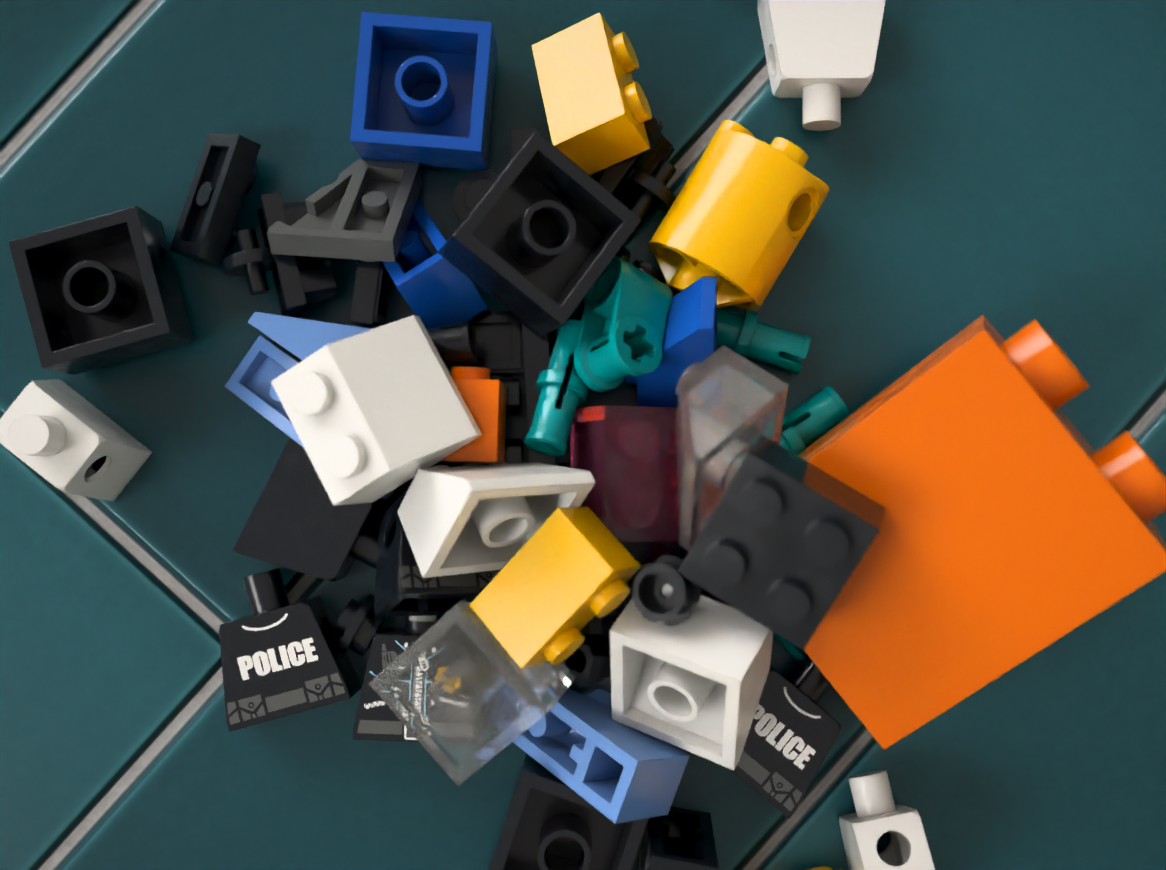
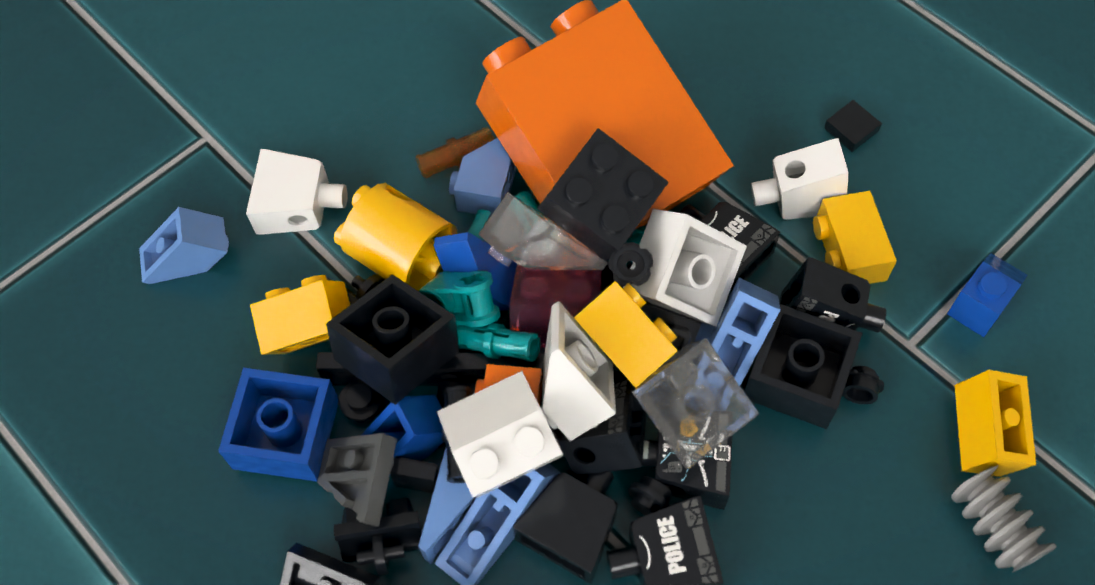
camera: 85 degrees left, 25 degrees down
none -> clear orange pin [415,126,494,179]
none -> medium blue slope [449,138,516,219]

